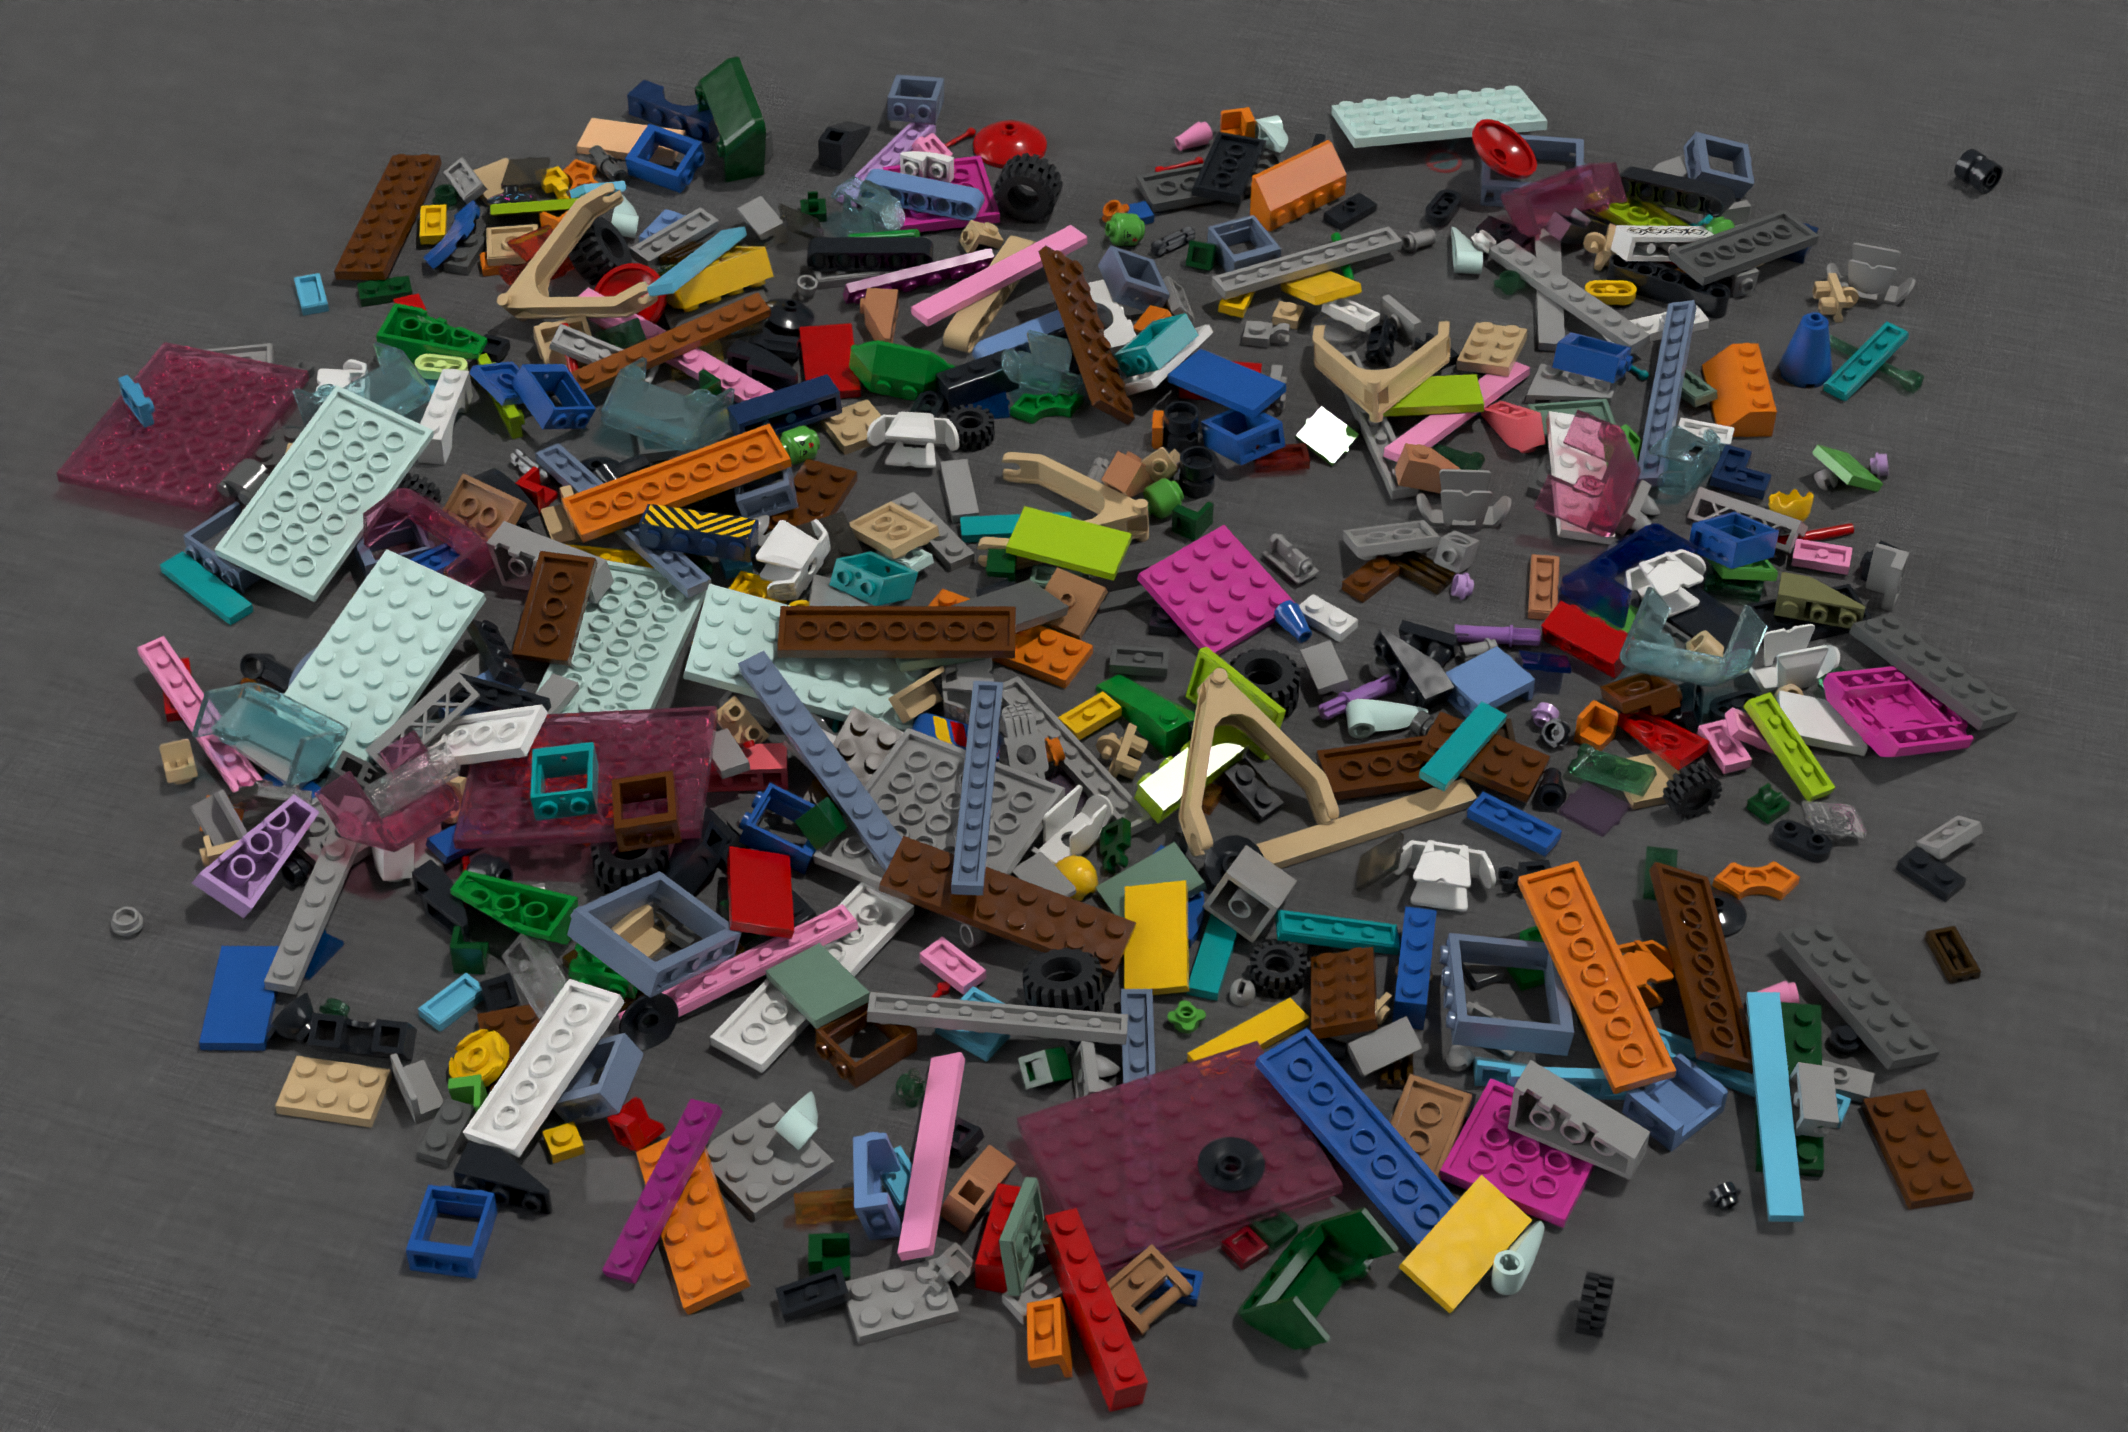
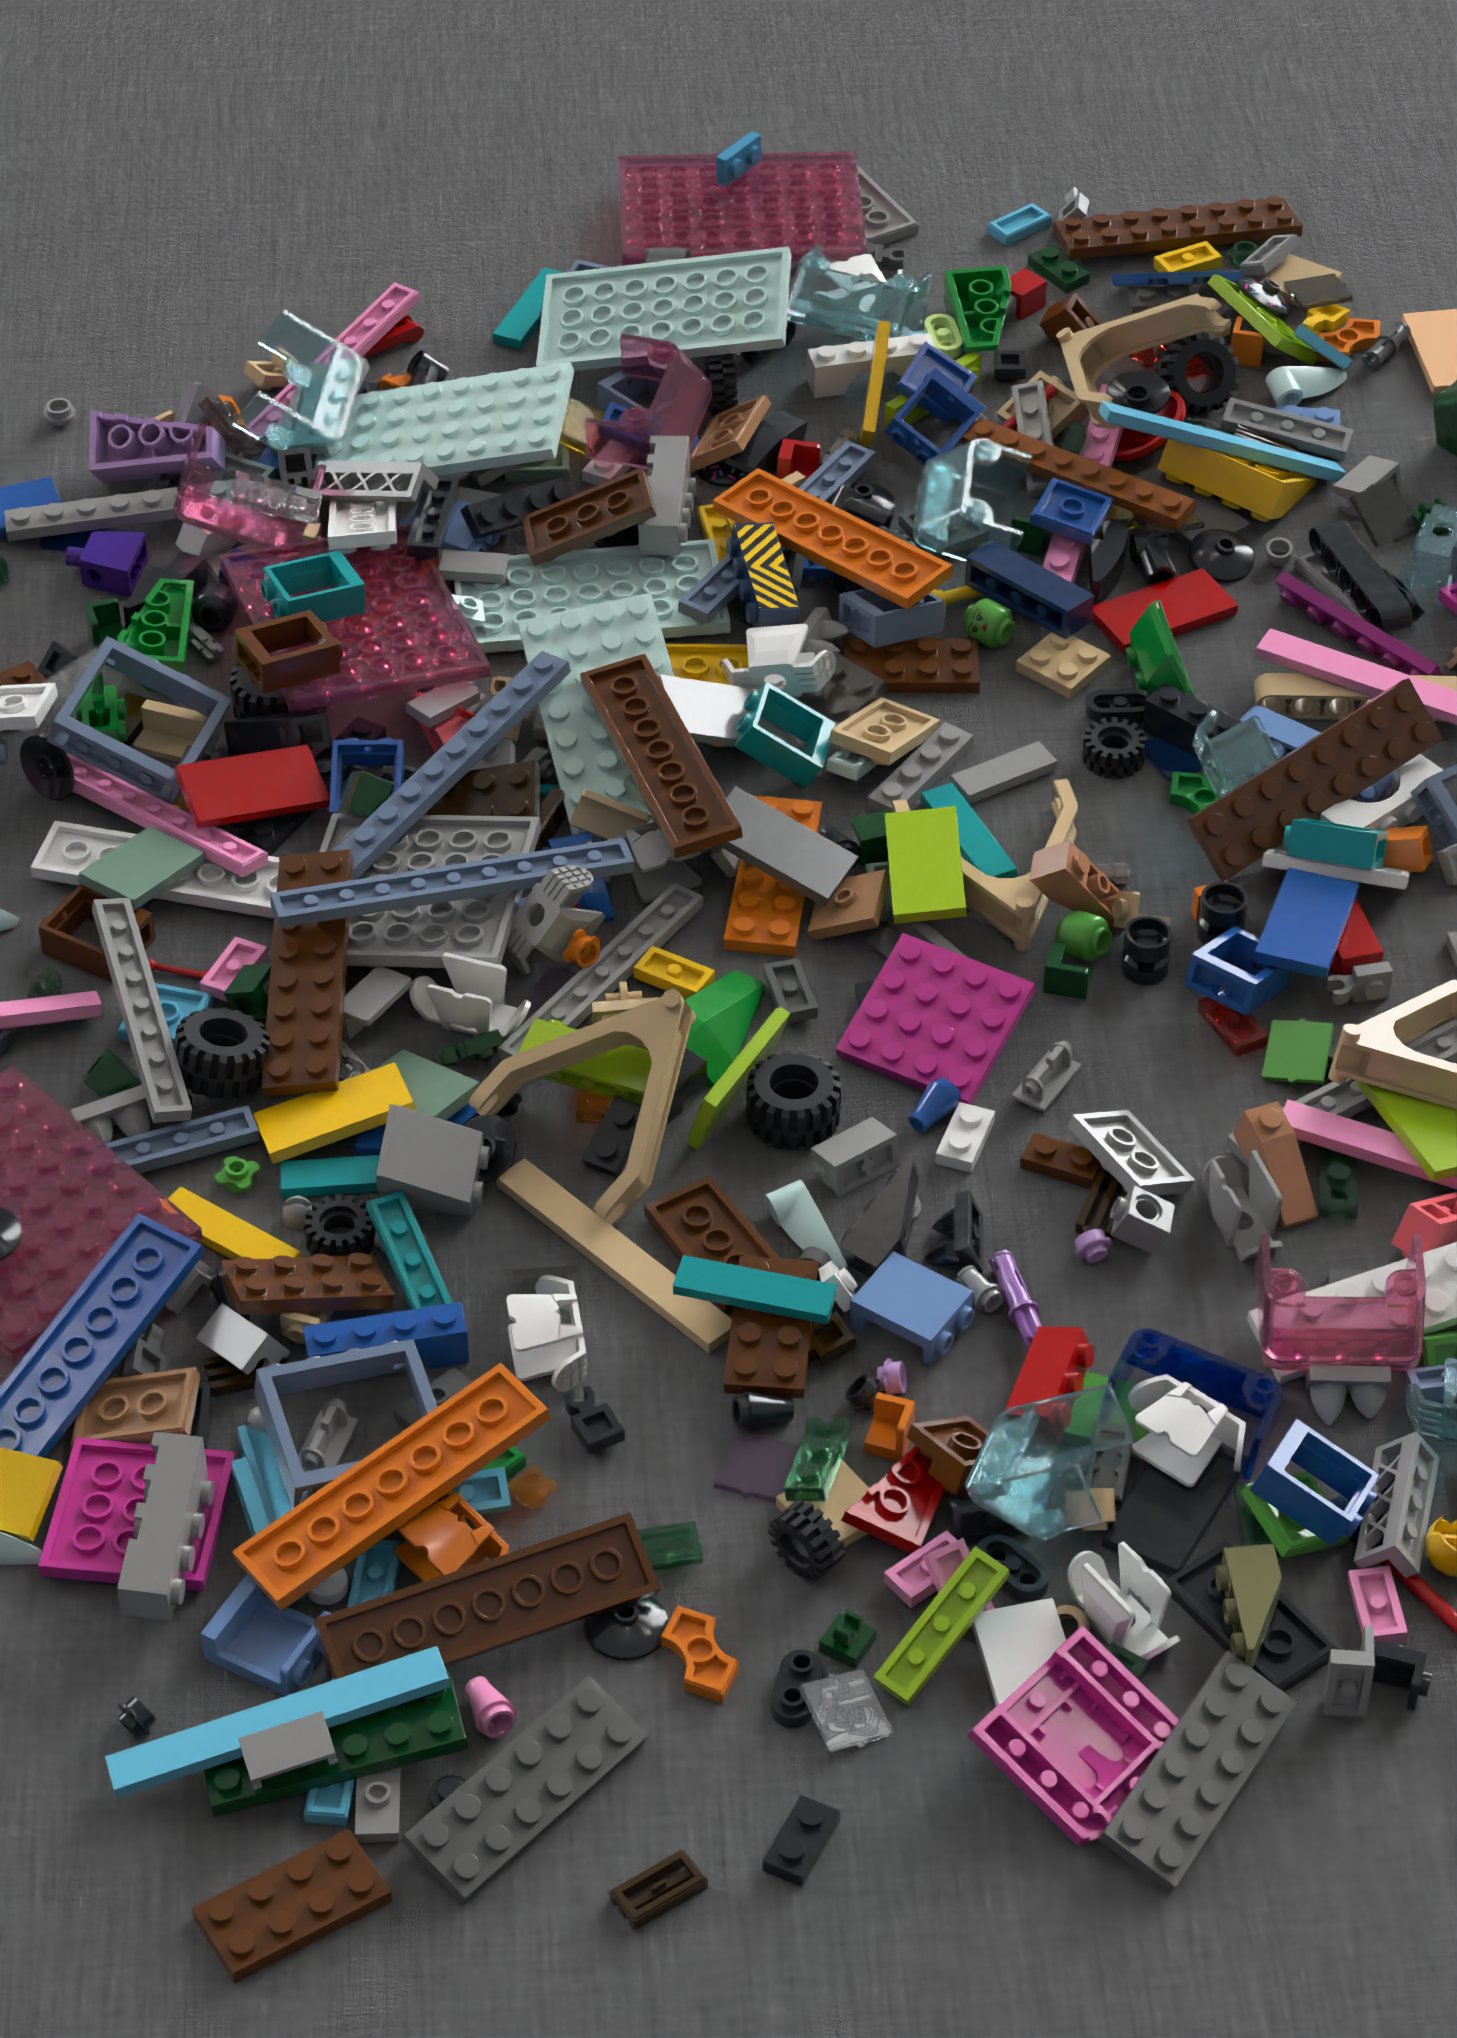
camera: 70 degrees right, 0 degrees up
medium azure tile [418,973,483,1032] -> none
blue window [625,124,705,193] -> none
green bar [848,229,920,237] -> none
nougat slope [860,288,899,343] -> none
white piece [867,412,959,468] -> none
yellow hair [1055,855,1098,901] -> none
medium lavender axle [1318,674,1396,720] -> none
blue plate [1467,792,1562,857] -> none
clear blue piece [1518,650,1572,674] -> none
nougat tile [1528,554,1560,620] -> none
light grey plate [1916,815,1983,859] -> none
none -> dark purple torso [65,531,149,597]
none -> dark green panel [224,963,271,1021]
none -> white plate [819,1260,858,1312]
none -> yellow tile [859,320,891,448]
none -> blue tile [1029,478,1114,545]
none -> reddish brown slope [1039,292,1103,348]
none -> light grey plate [1057,187,1089,221]
none -> black dish [1106,371,1170,414]

